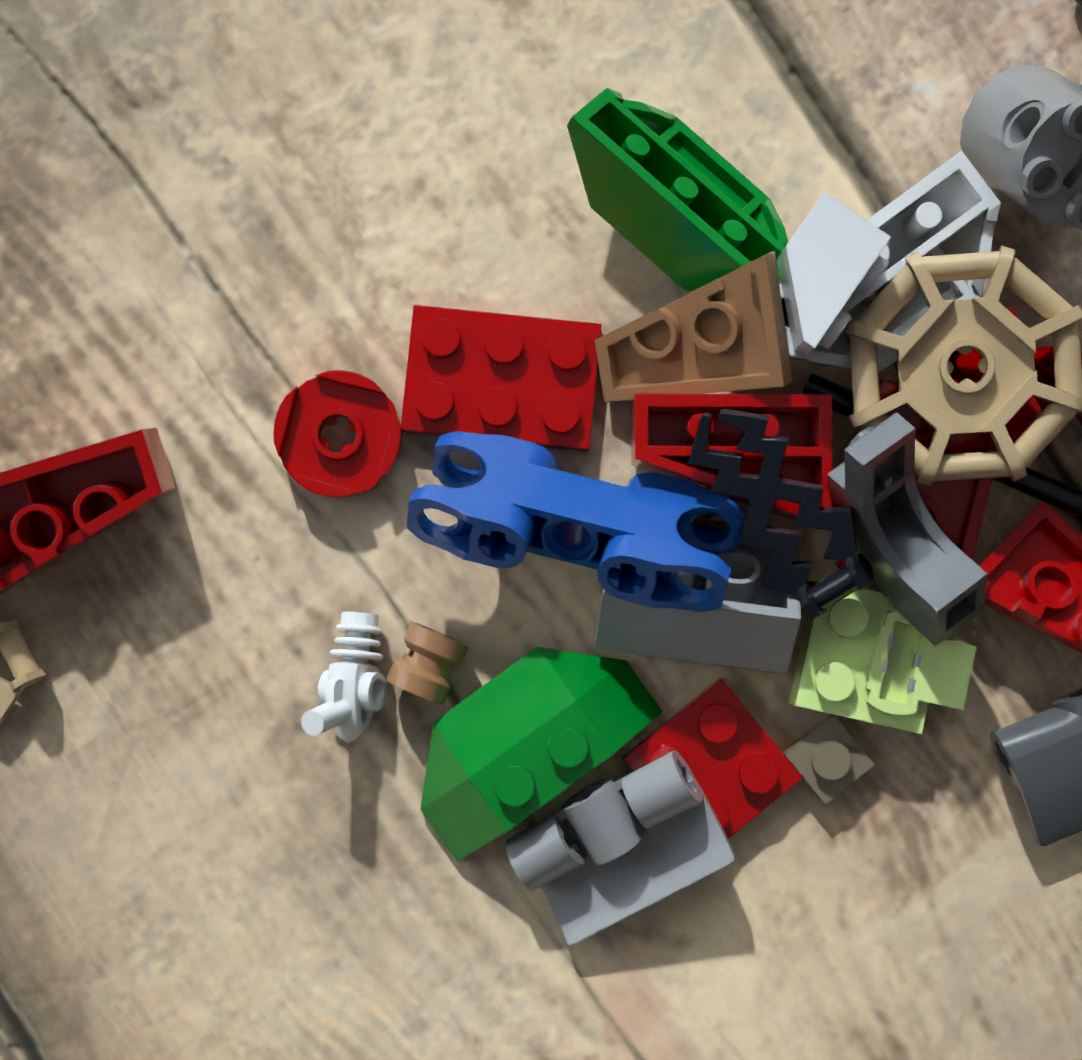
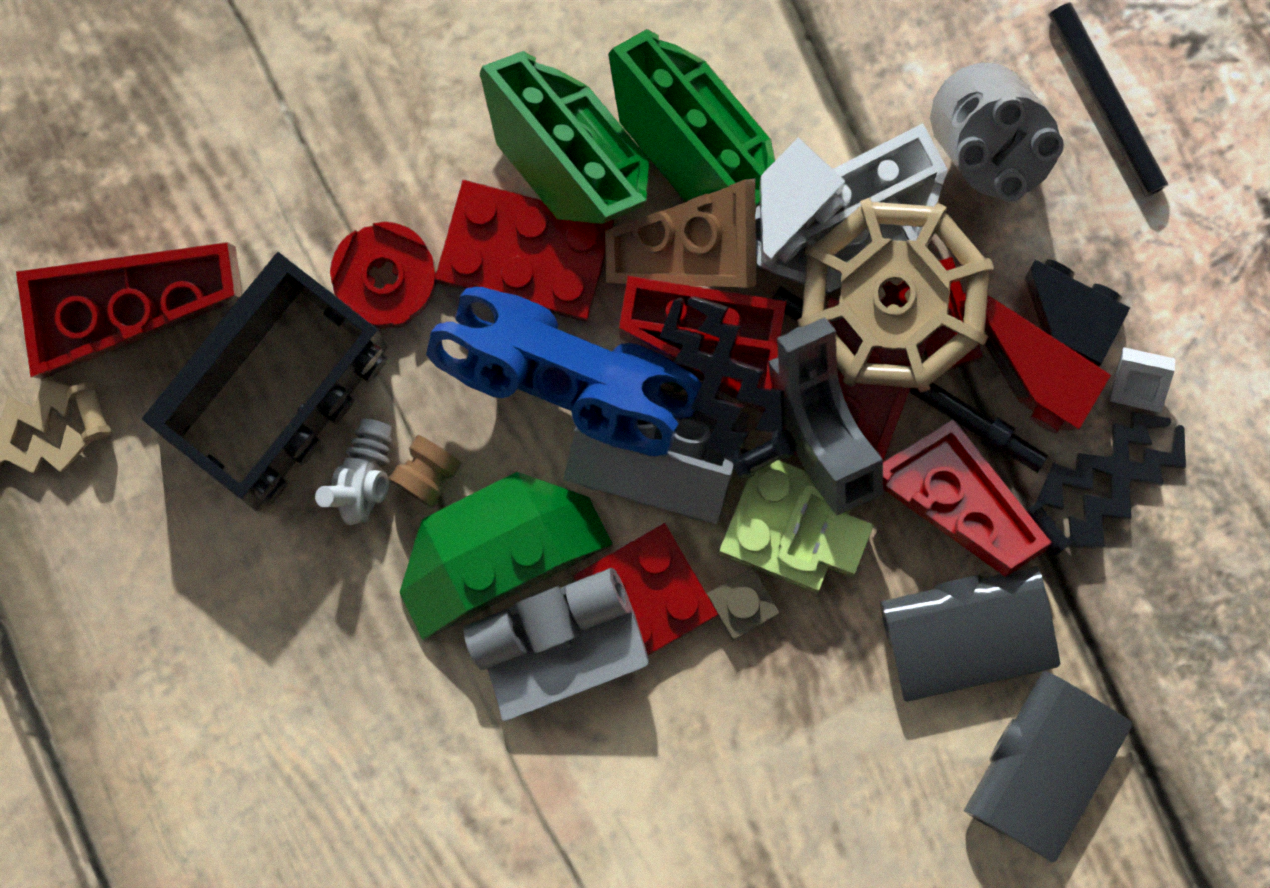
camera: 10 degrees right, 5 degrees down
none -> black hose [141,251,388,511]
none -> green wedge [479,51,649,224]

